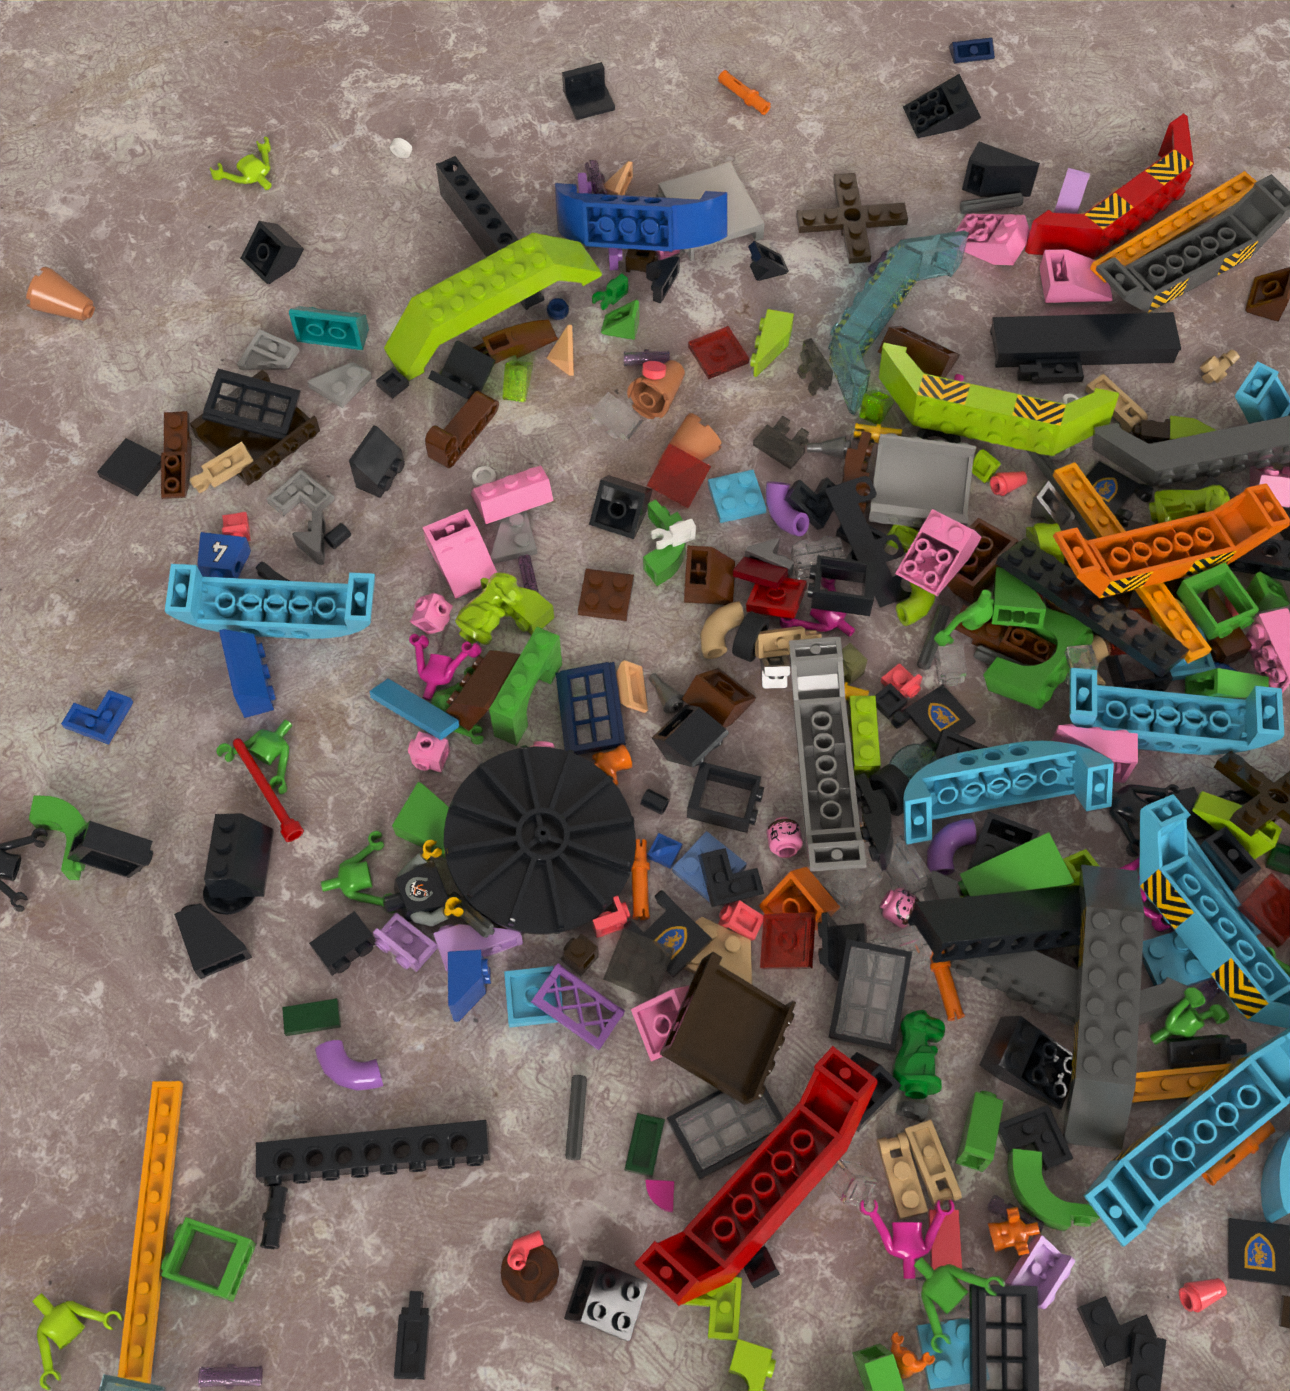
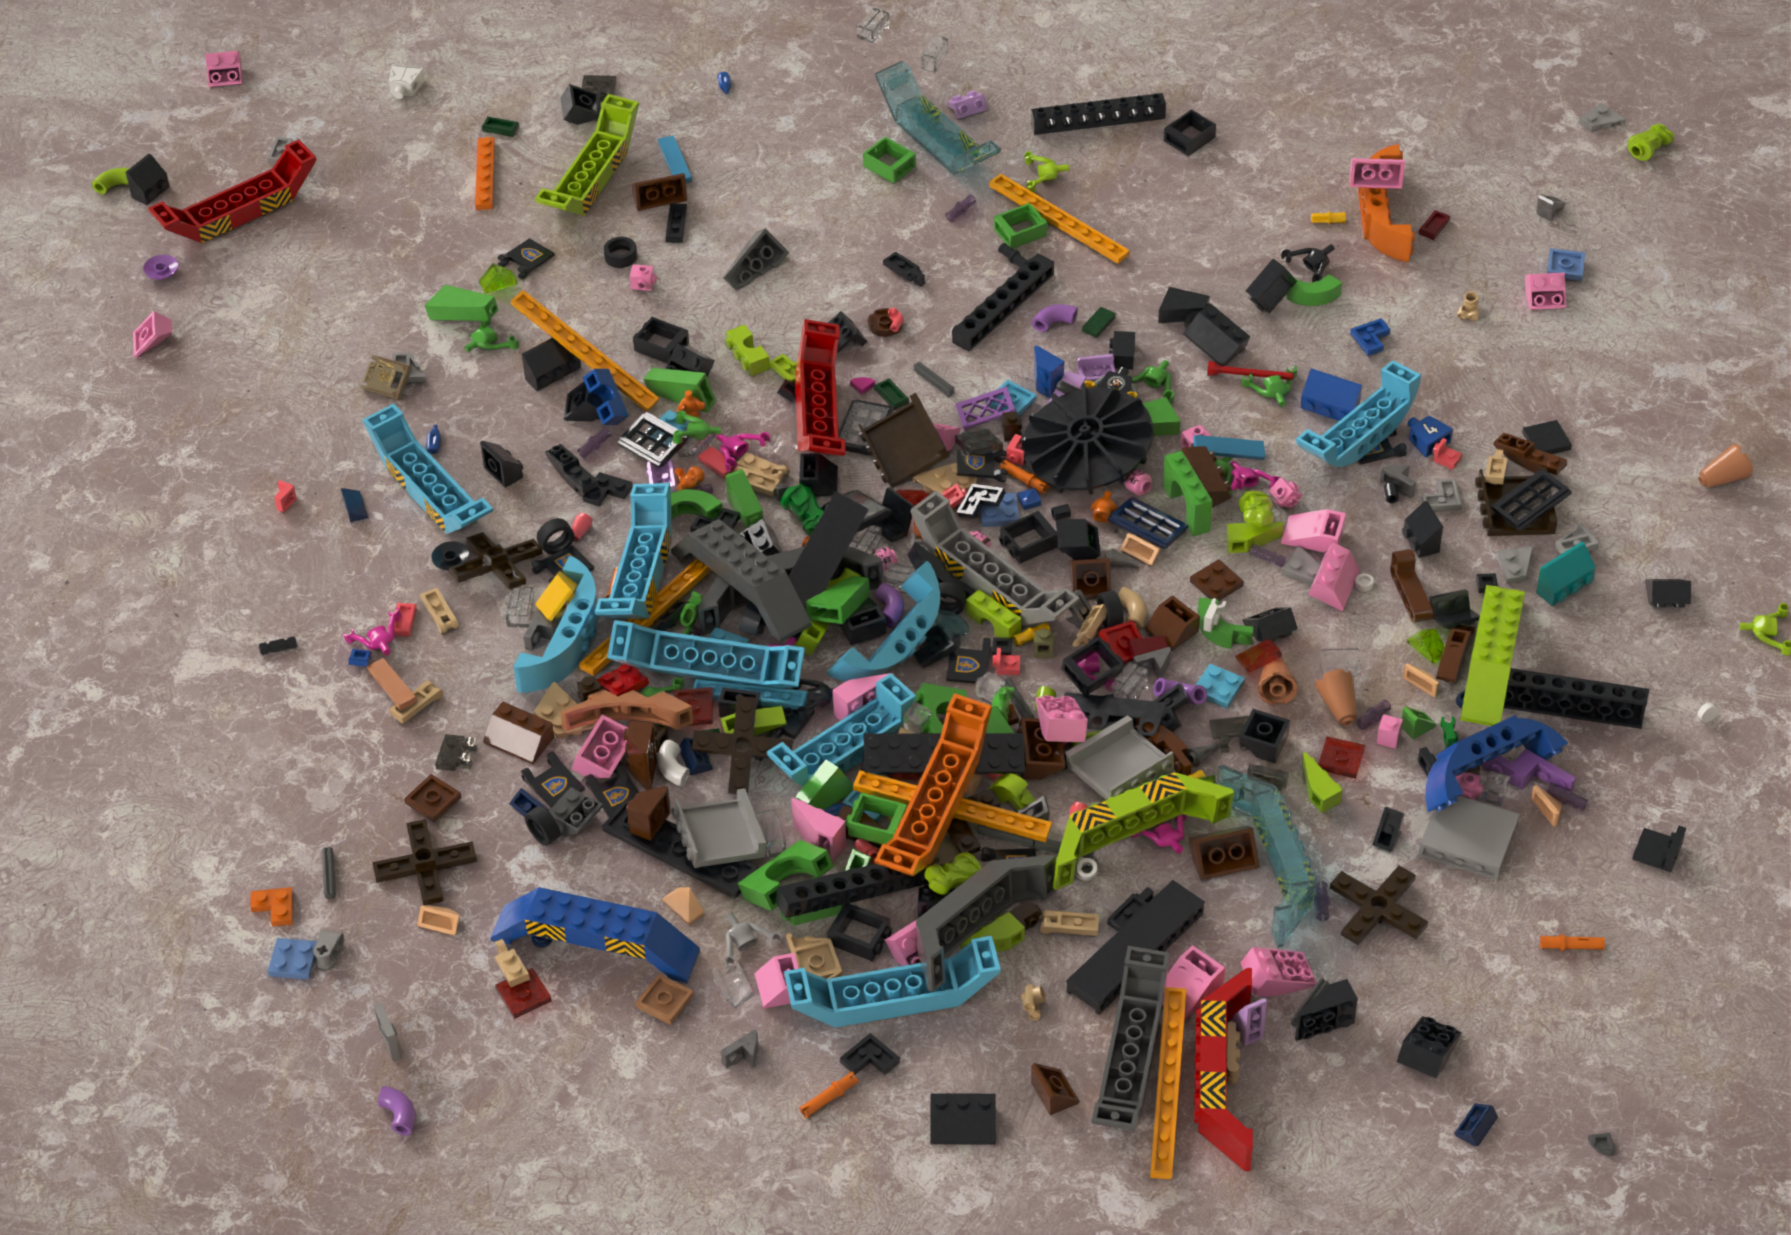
camera: 135 degrees right, 15 degrees down
coral tile [642,361,666,380] -> none
none -> black tyre [537,518,575,554]
none -> black slope [1239,709,1290,763]
none -> bright pink brick [1377,714,1403,749]

